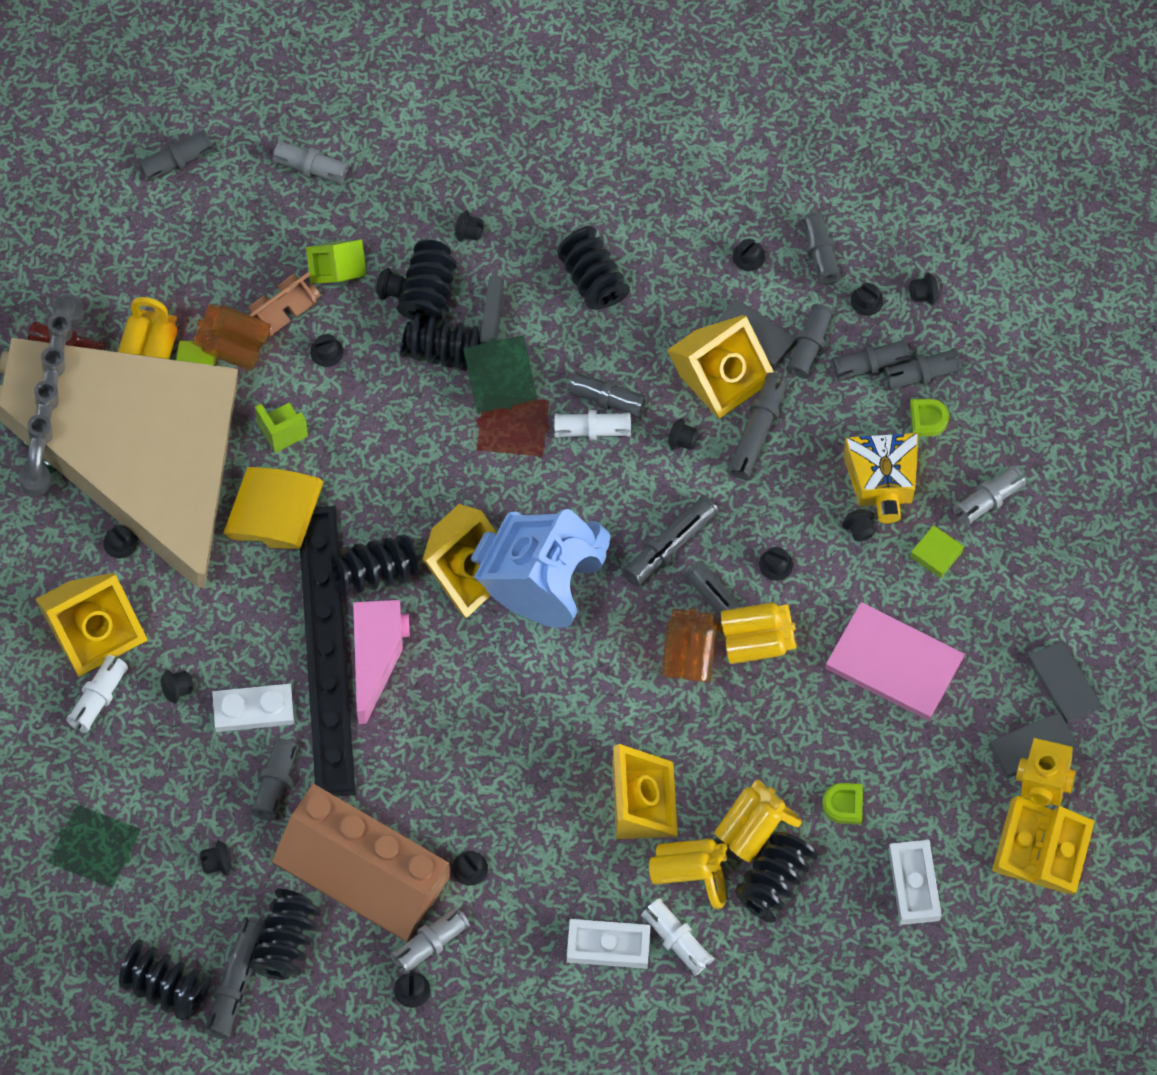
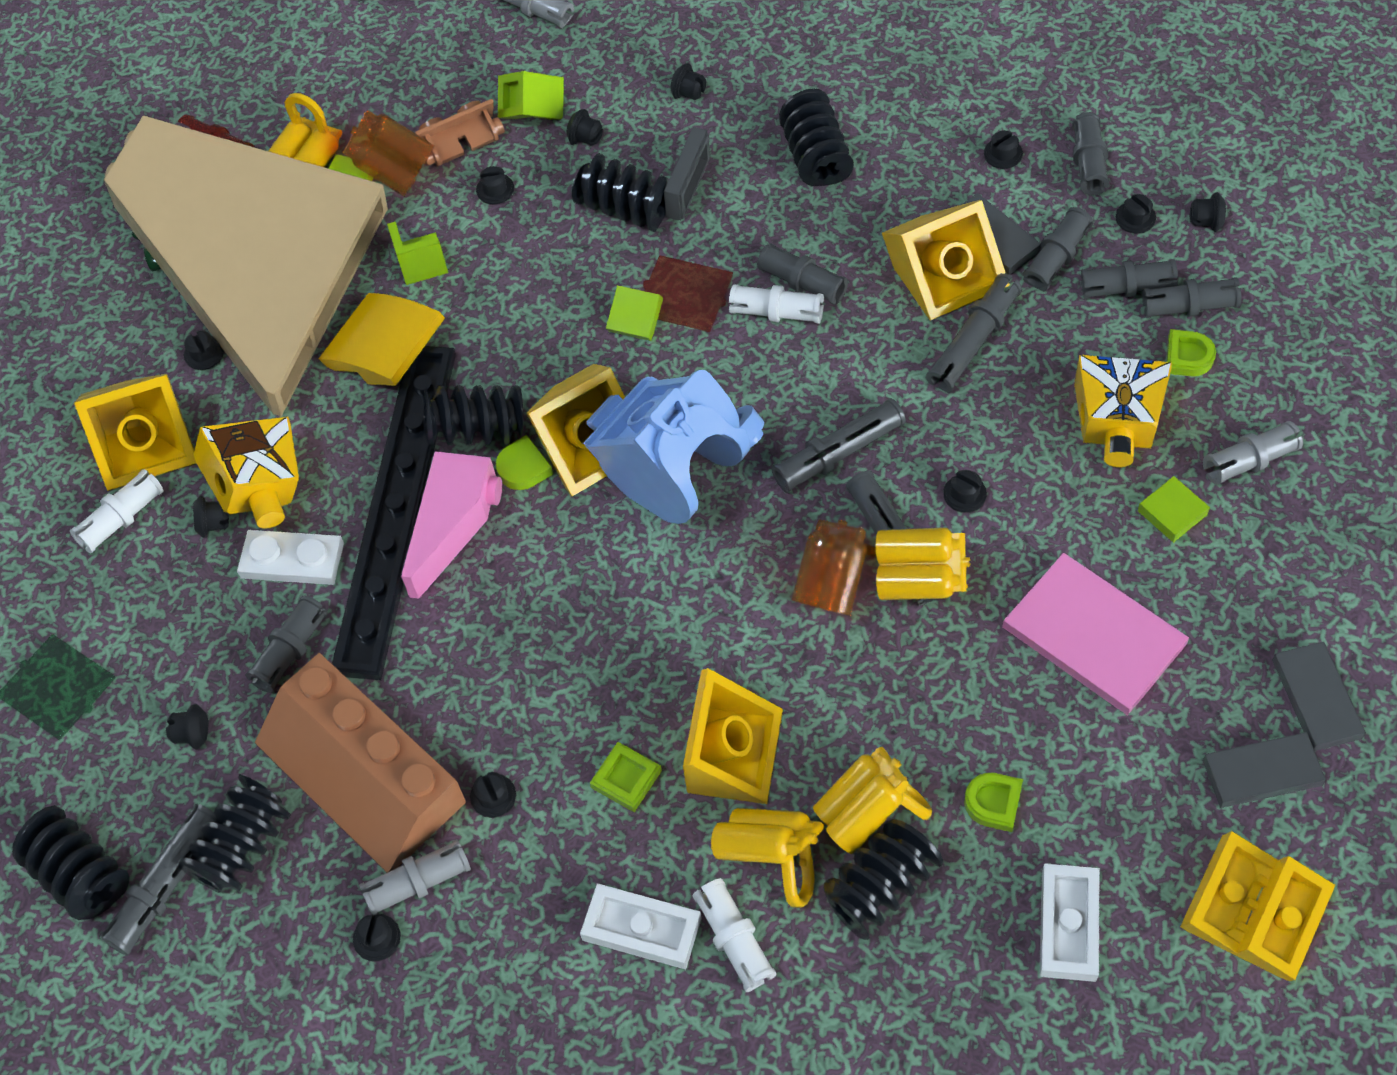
camera: 20 degrees right, 5 degrees down
flat silver bar [19,294,84,496] -> none
black piece [396,240,457,322] -> none
clear green piece [463,335,537,413] -> none
black piece [668,418,699,450] -> none
black piece [842,509,875,542] -> none
yellow brick [1016,738,1076,806] -> none
none -> yellow torso [193,417,299,529]
none -> lime tile [496,435,553,490]
none -> lime tile [590,742,662,812]
none -> lime tile [606,285,663,341]

